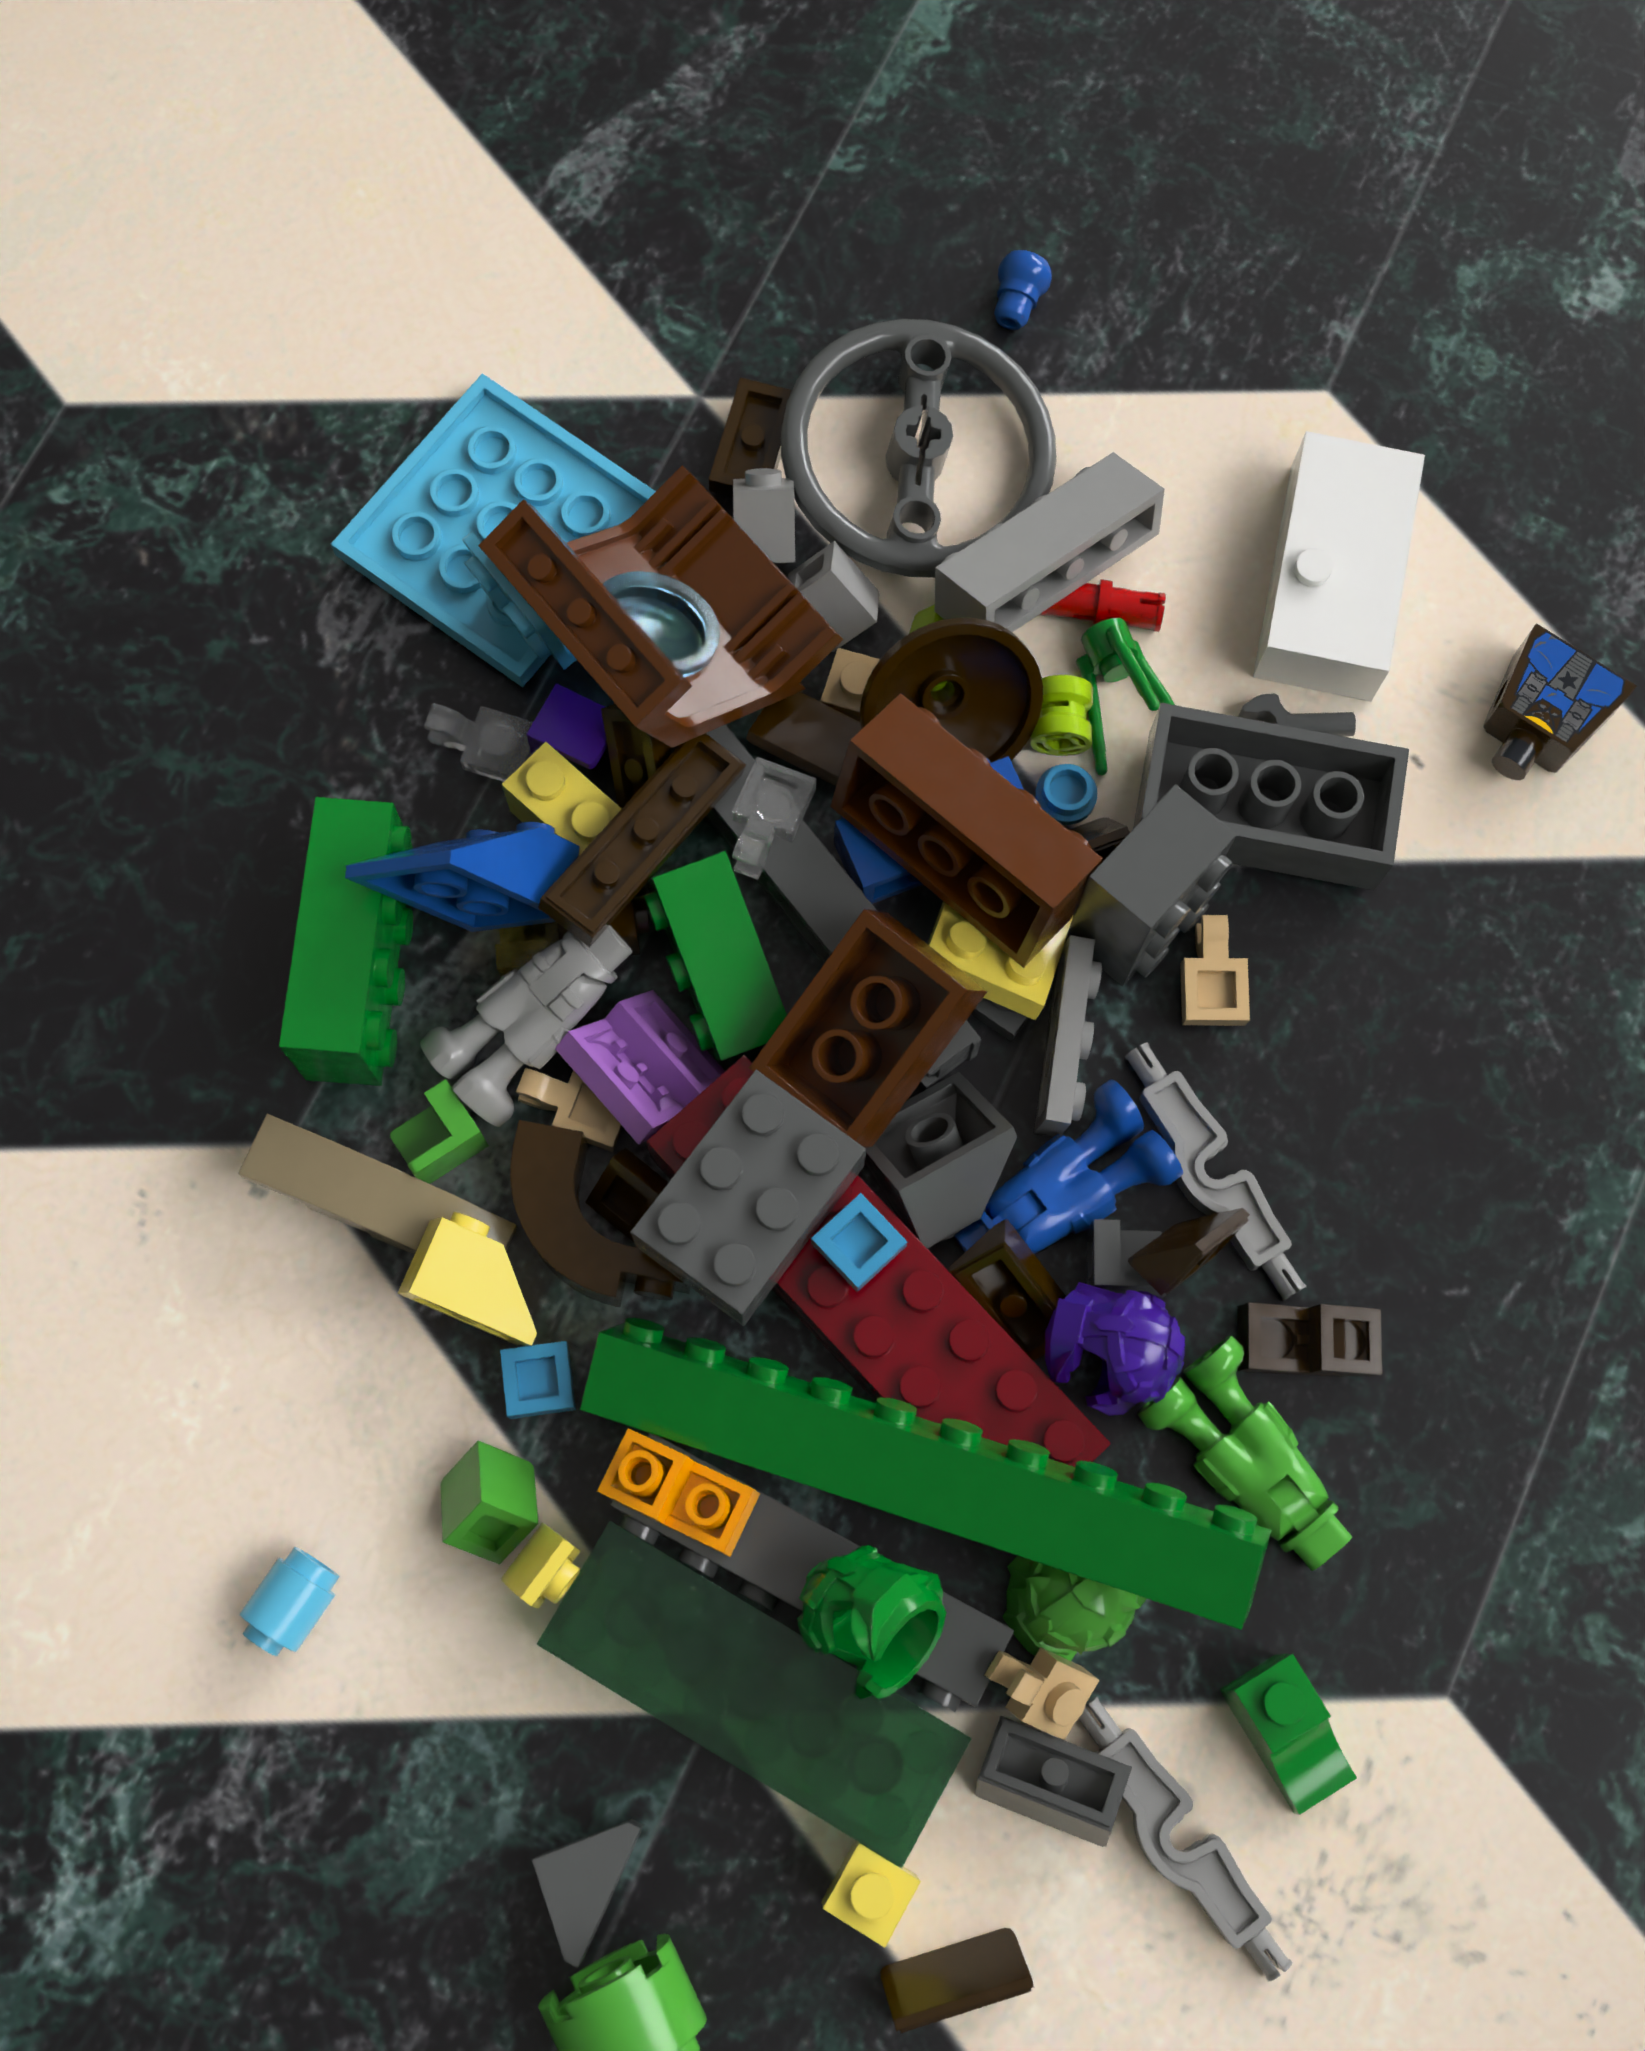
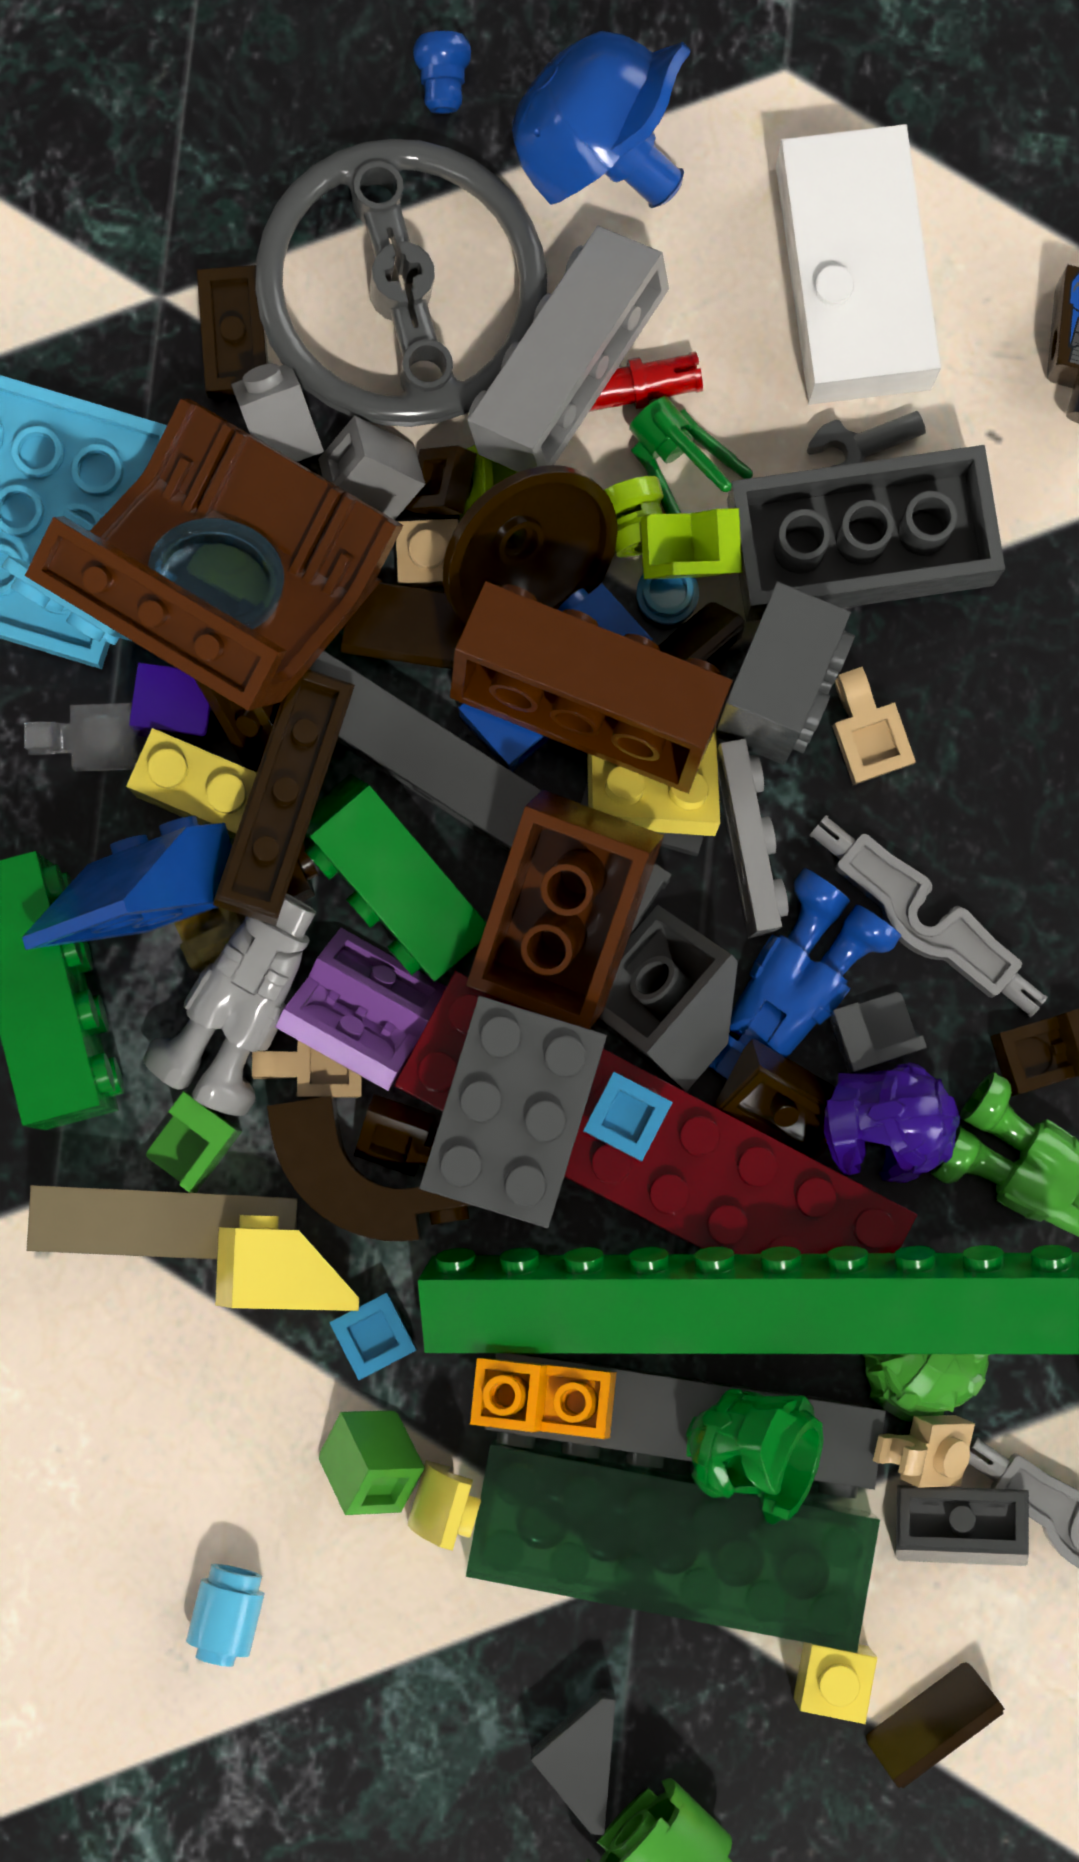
camera: 15 degrees left, 10 degrees up
clear plate [732,757,816,880] -> none
dark brown slope [1128,1208,1250,1296] -> none
none -> dark brown plate [406,445,477,517]
none -> blue piece [512,31,691,208]
none -> lime panel [641,508,742,579]

